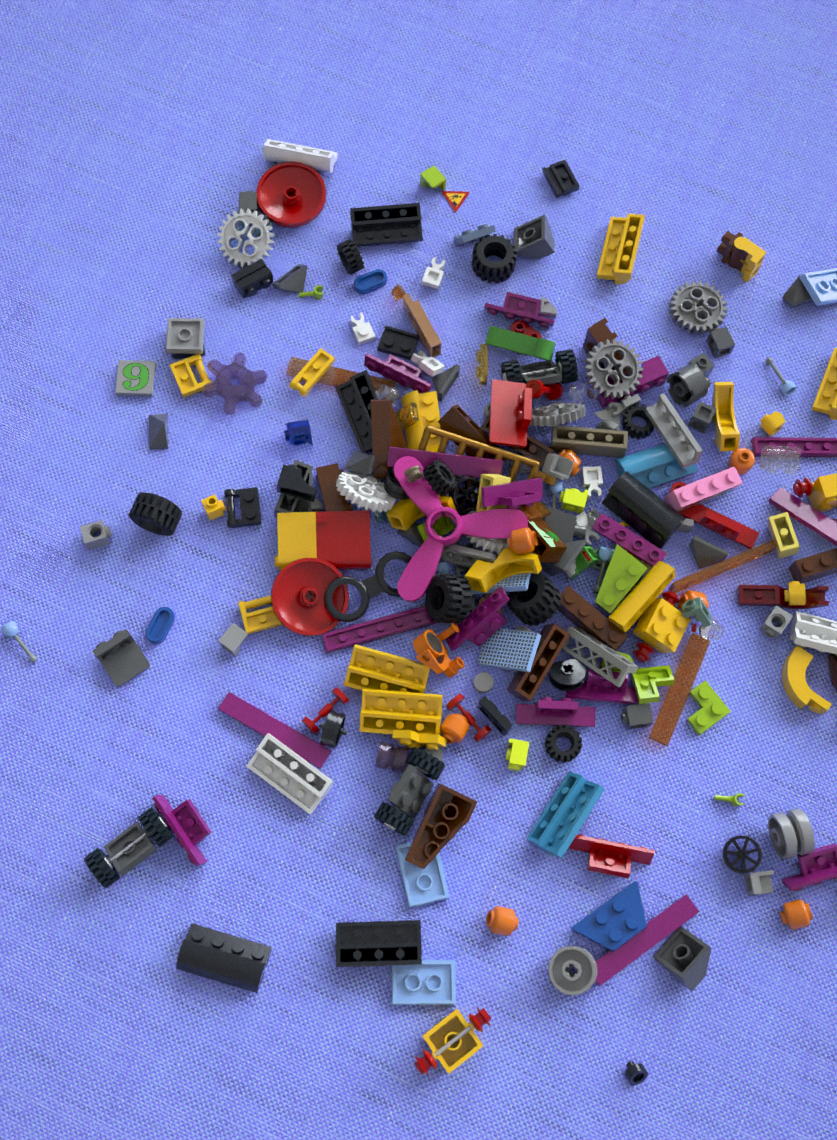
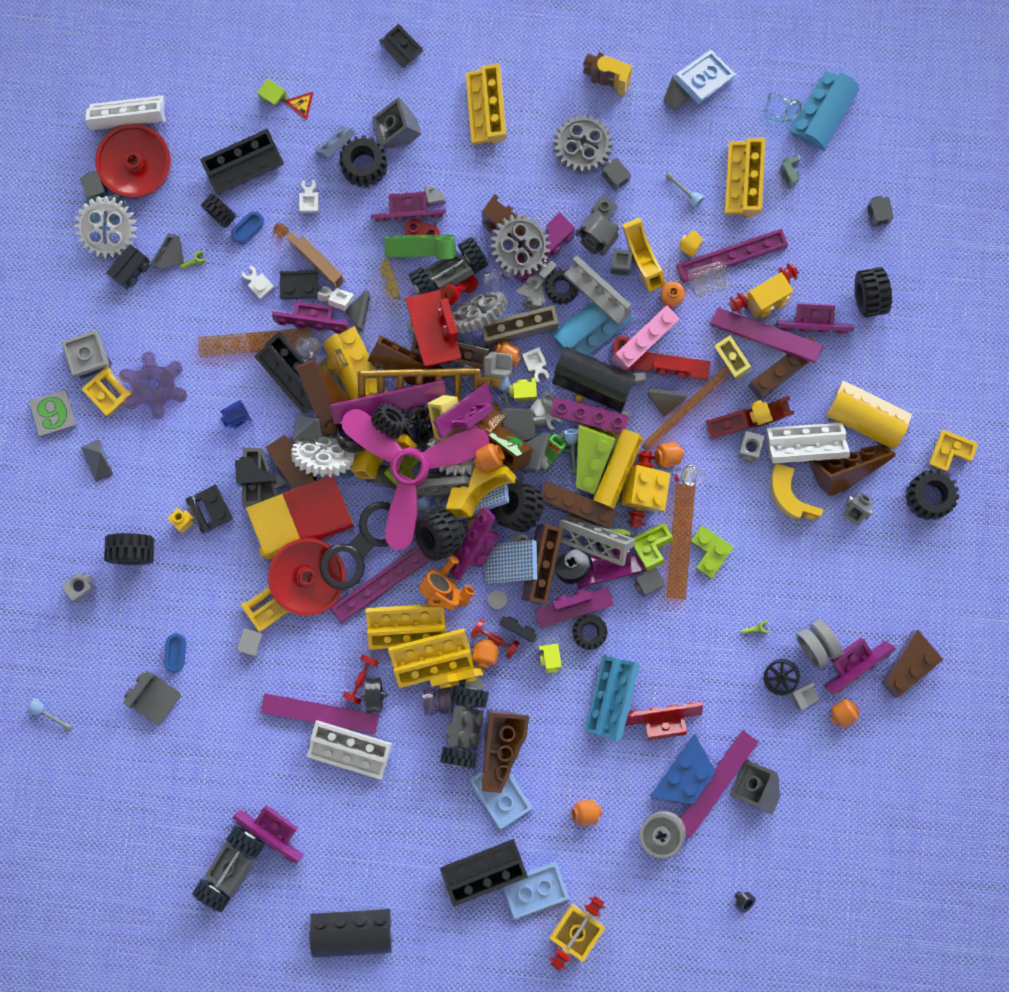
camera: 15 degrees left, 10 degrees up
yellow plate [289,348,335,397] -> none
dark tan bush [404,465,424,483] -> none
sand green bracket [682,597,711,628] -> none

